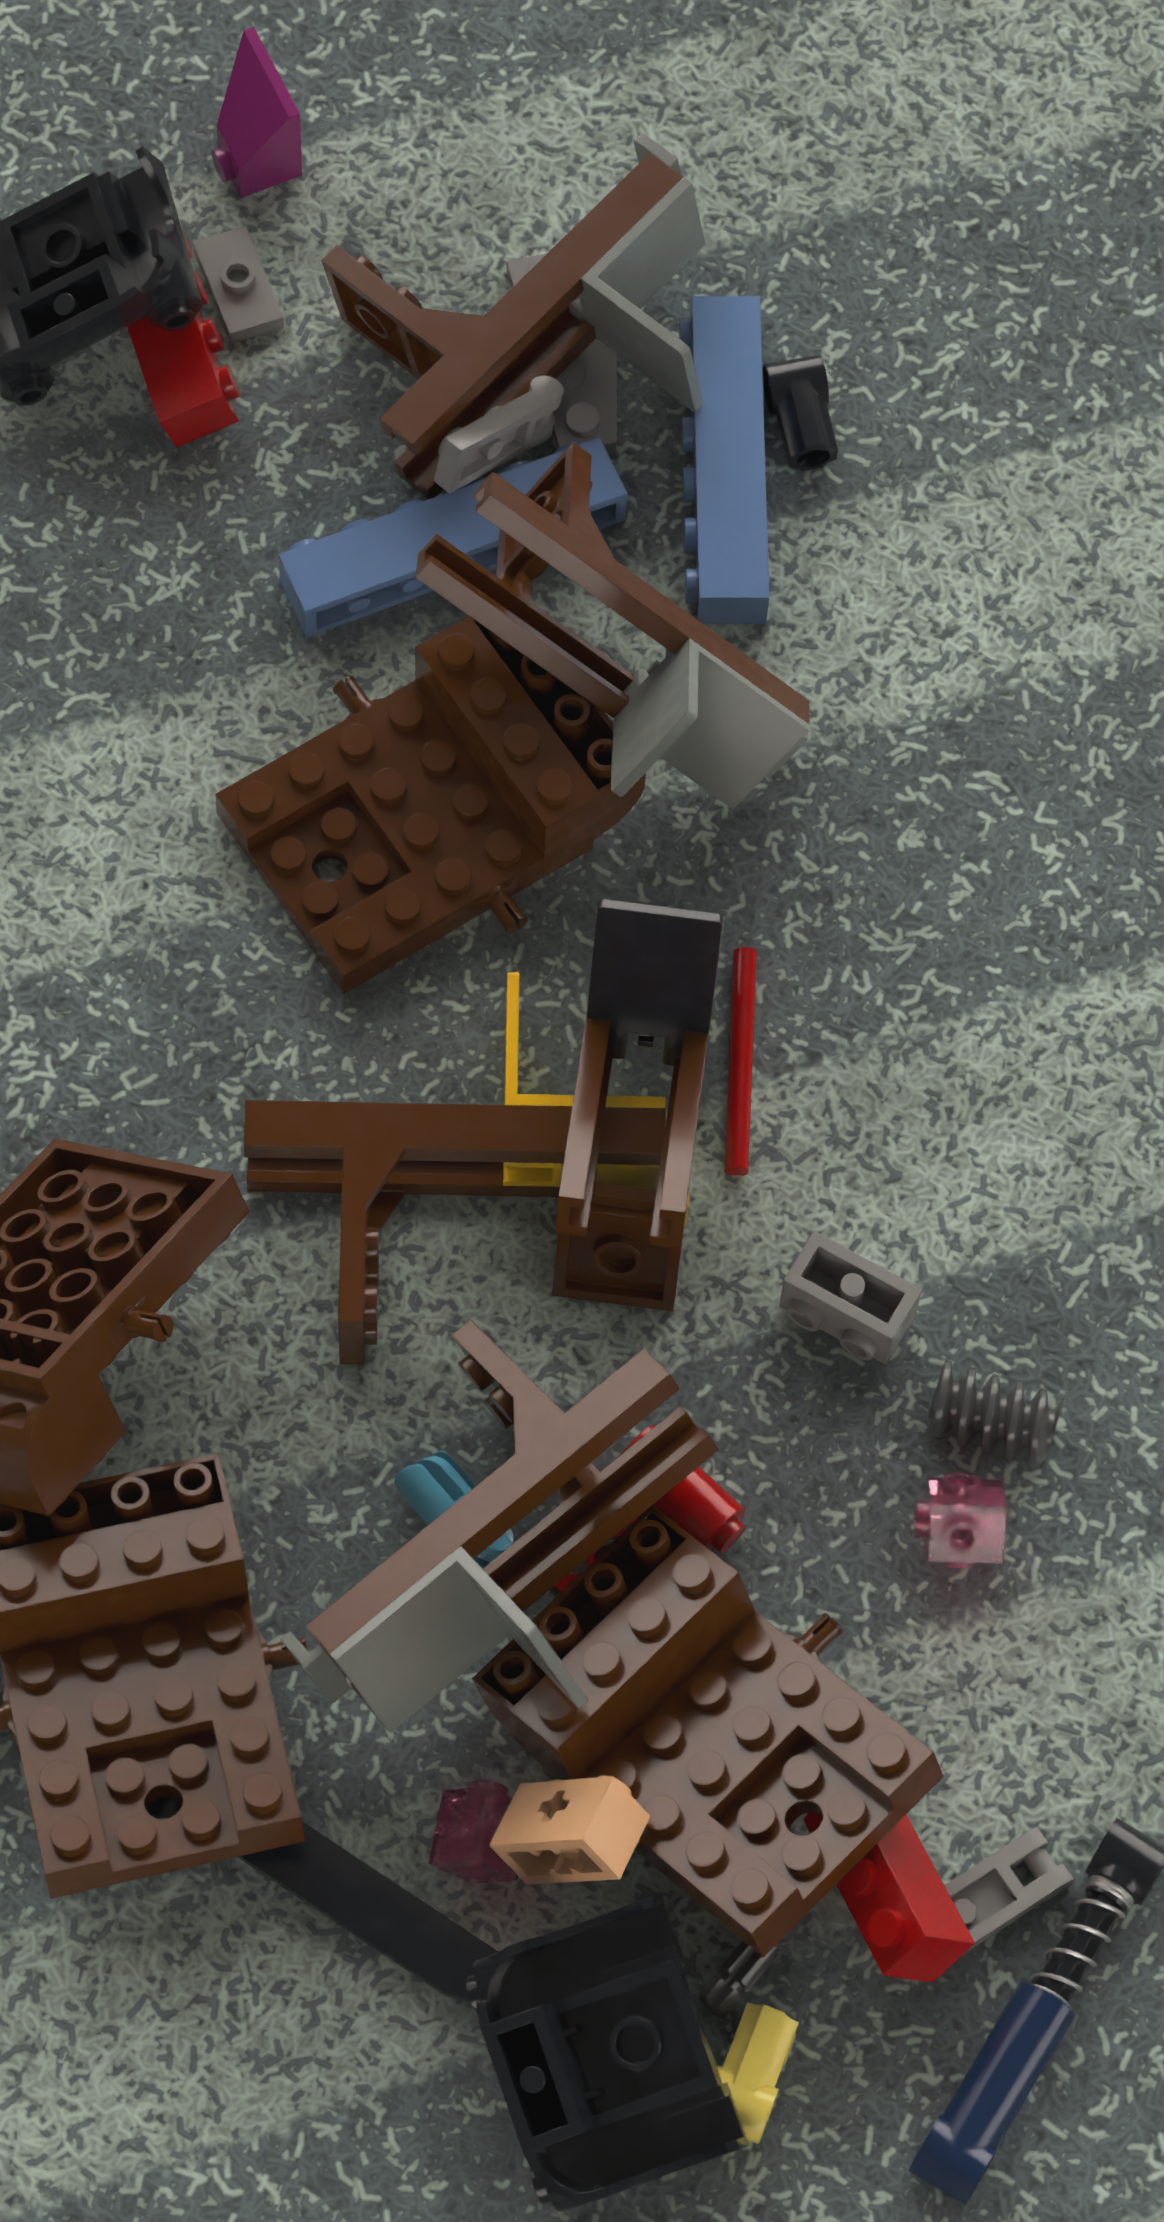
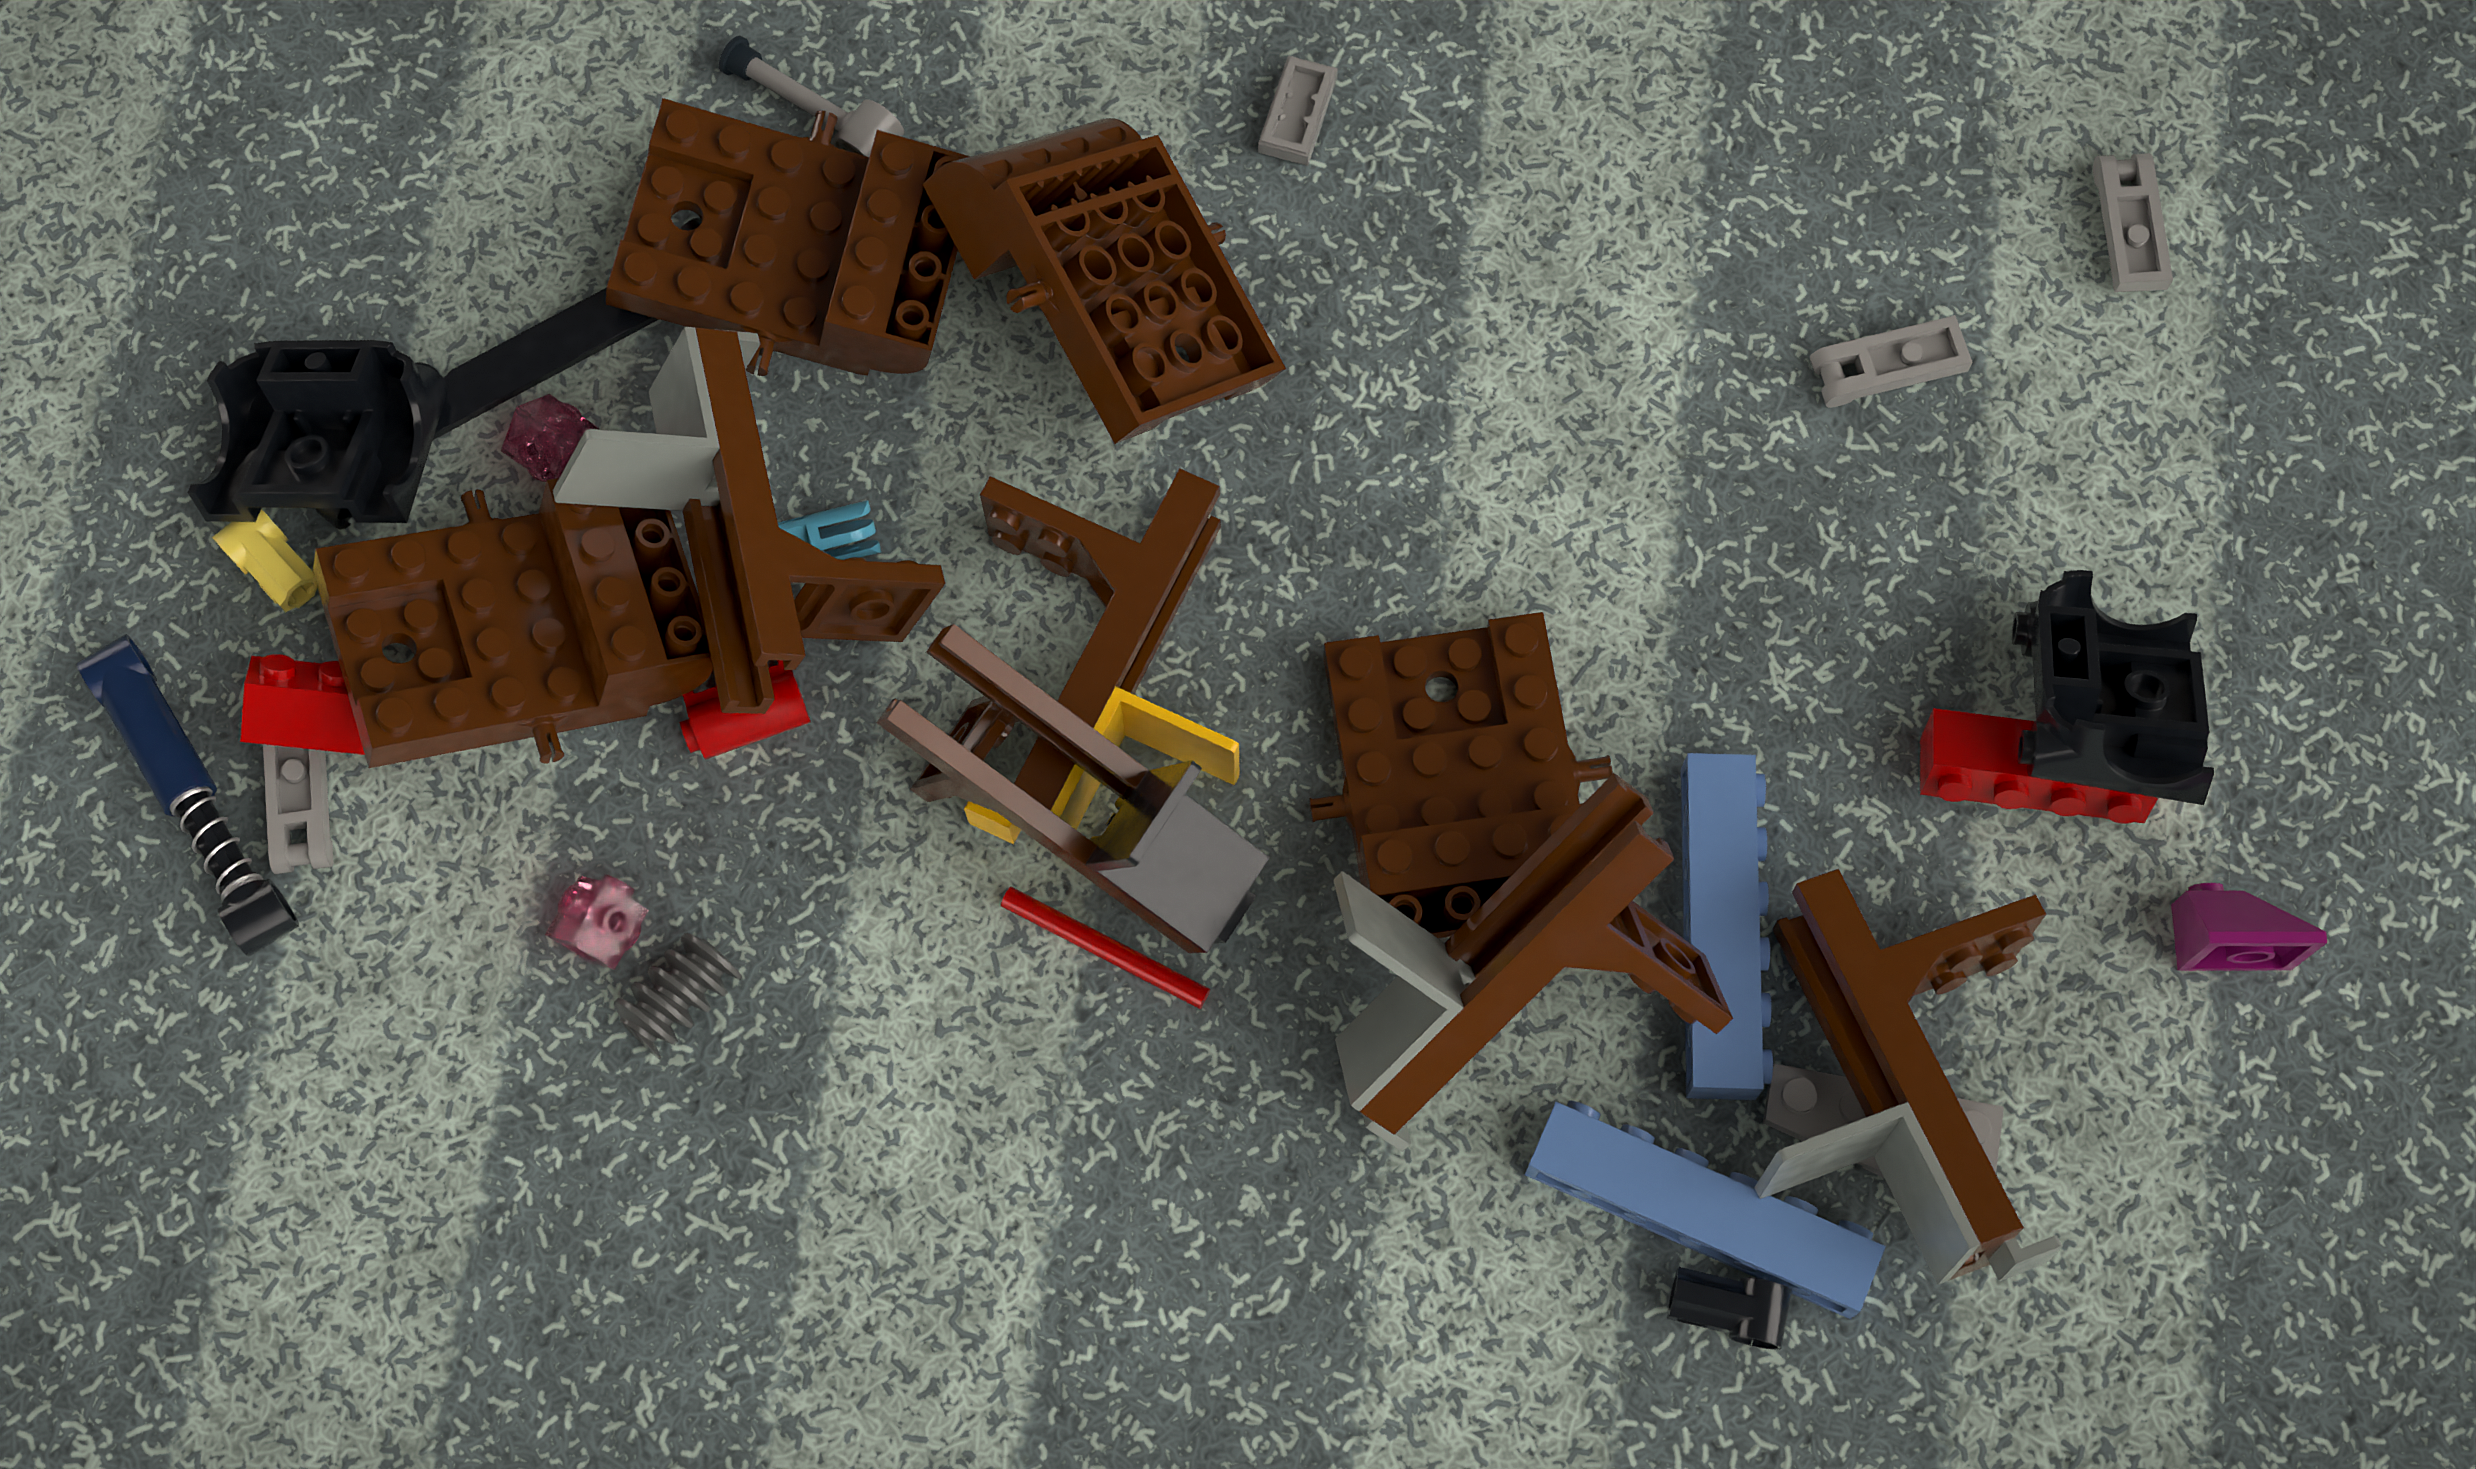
camera: 120 degrees right, 5 degrees up
light grey plate [193,226,284,344] -> none
light grey plate [433,376,564,494] -> none
light nougat brick [489,1776,650,1885] -> none
light grey brick [779,1231,922,1365] -> none

